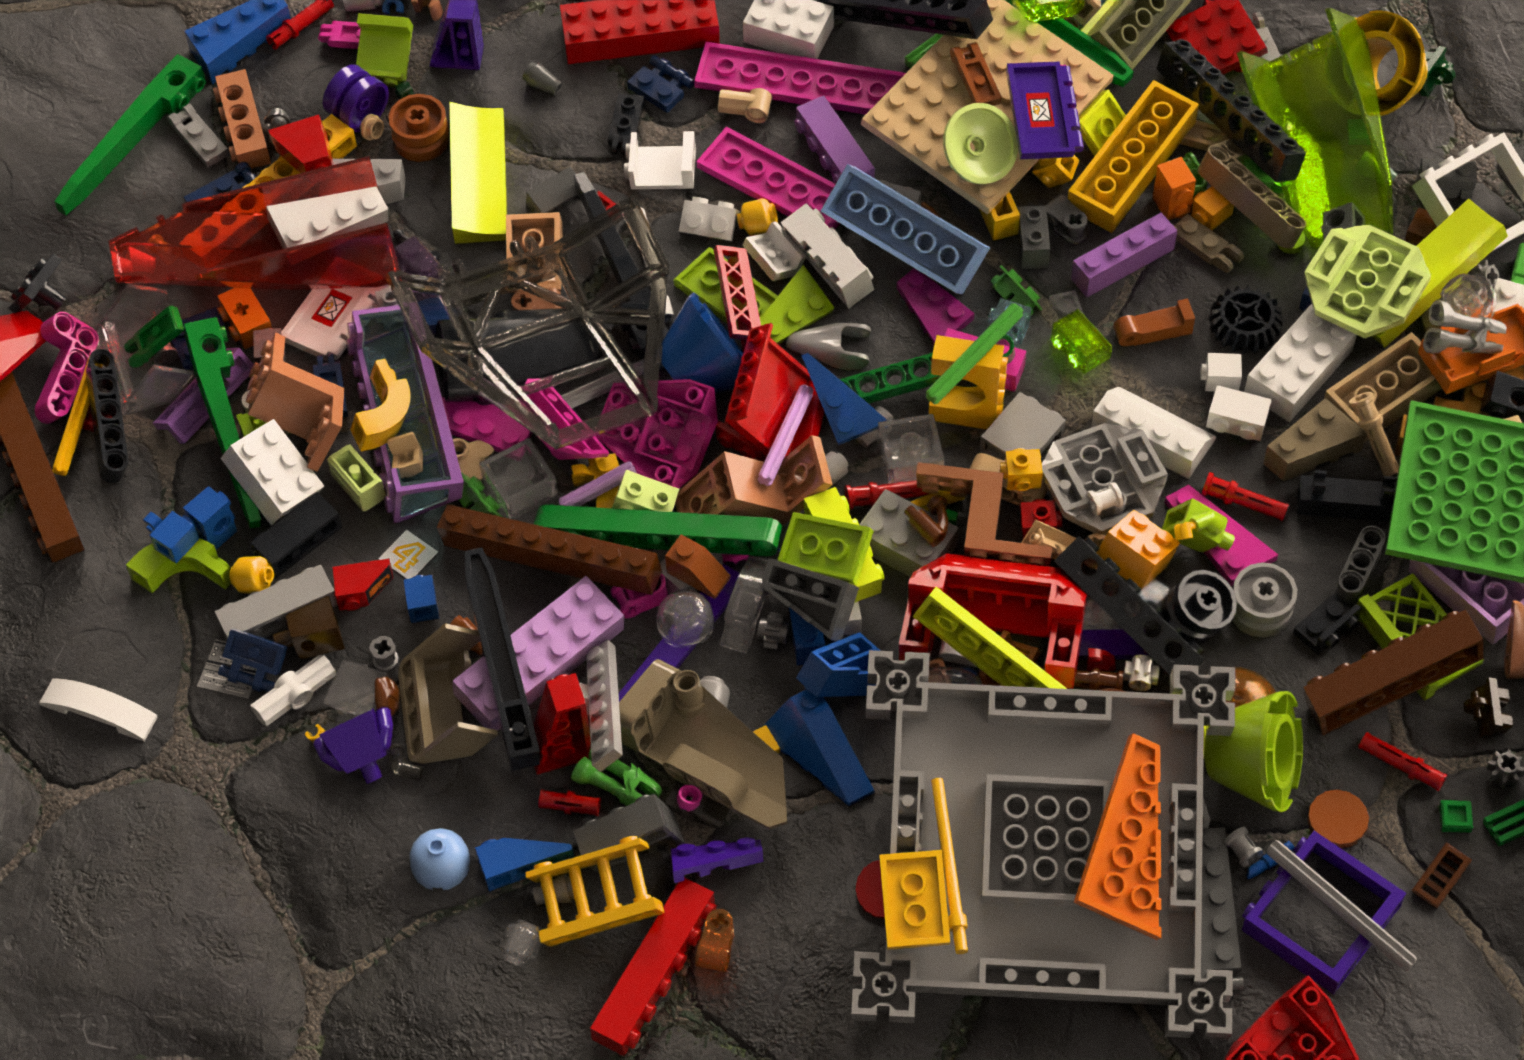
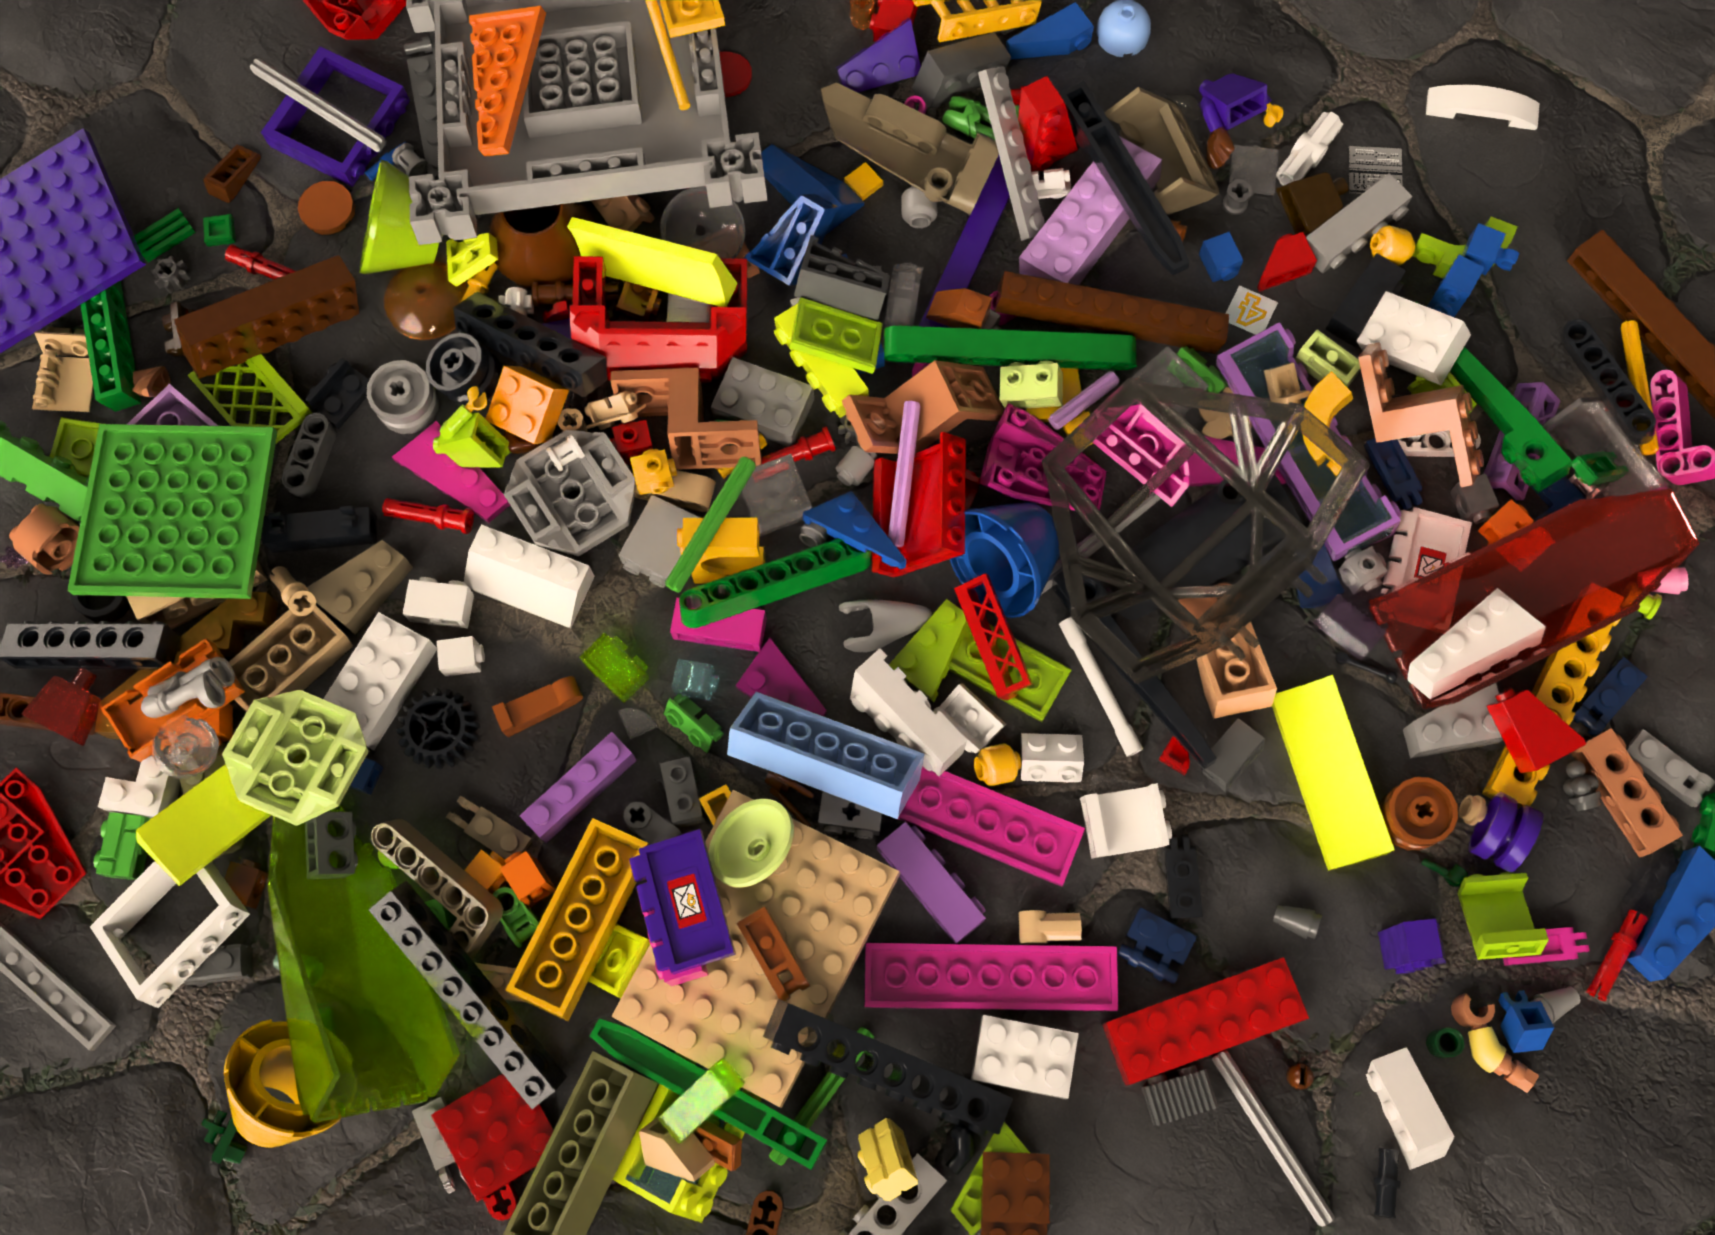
camera: 170 degrees right, 15 degrees up
dark blue plate [218,628,288,693] -> none
clear cylinder [656,589,714,649] -> none
reddish brown plant [904,494,949,547] -> none

